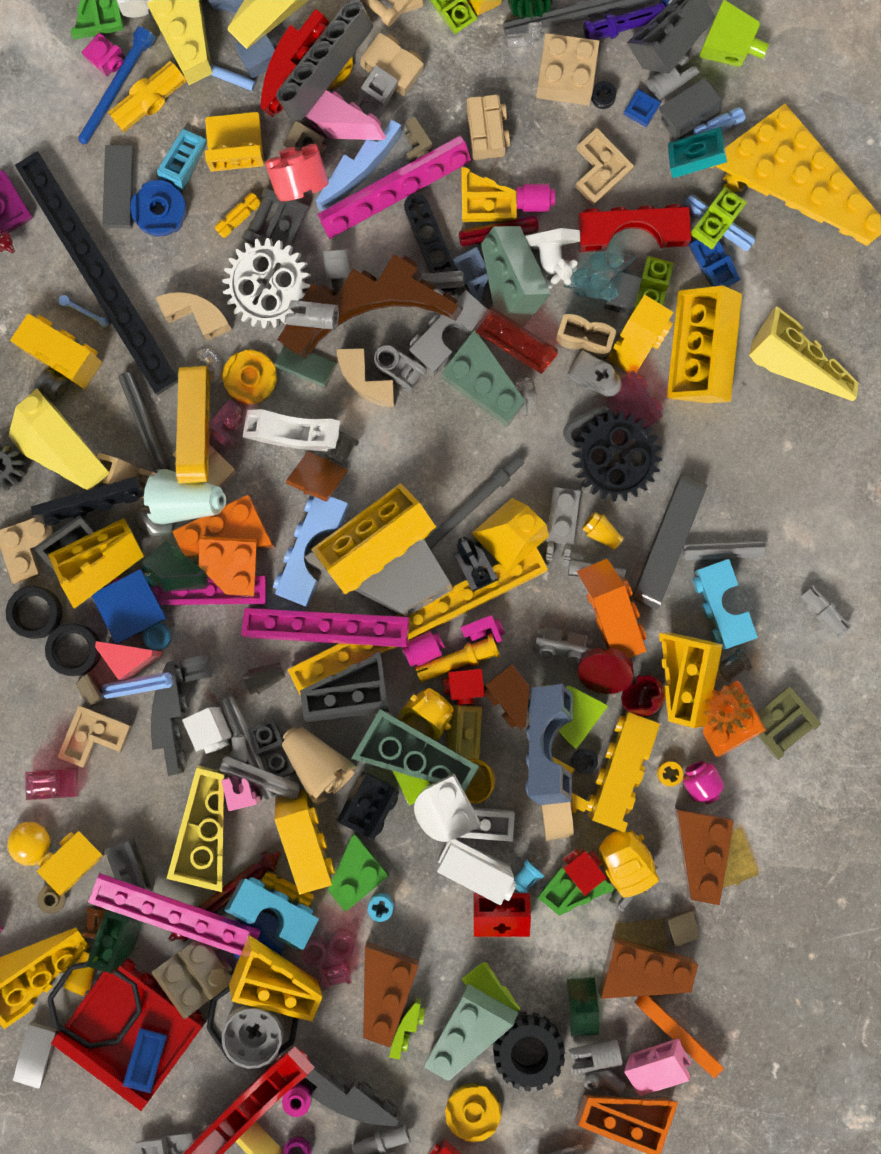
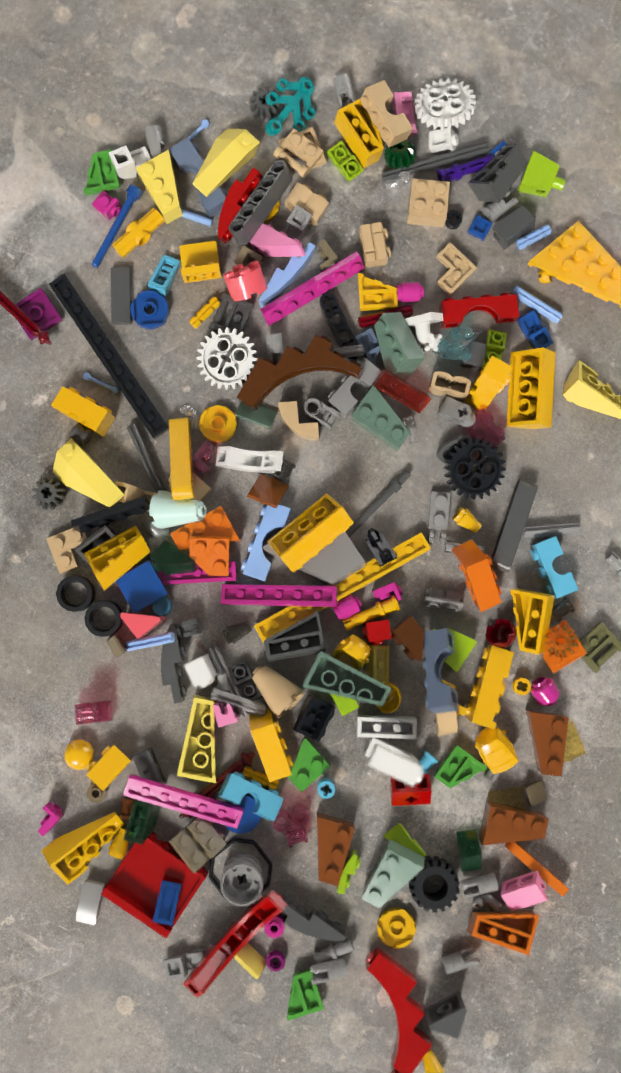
camera: 10 degrees left, 0 degrees up
black piece [48,959,142,1049] -> none
tan plate [57,705,132,768] -> none
tan brick [156,292,232,341] -> none
yellow wedge [229,935,322,1022] -> none
light grey hinge [284,300,339,330] -> none
white slope [414,774,481,842] -> none
yellow slope [471,498,549,572] -> none
red brick [561,848,607,896] -> none
black bush [572,748,598,774] -> none
dark red tile [577,647,634,694] -> none
teal tile [668,127,727,178] -> none
lime slope [691,187,747,250] -> none

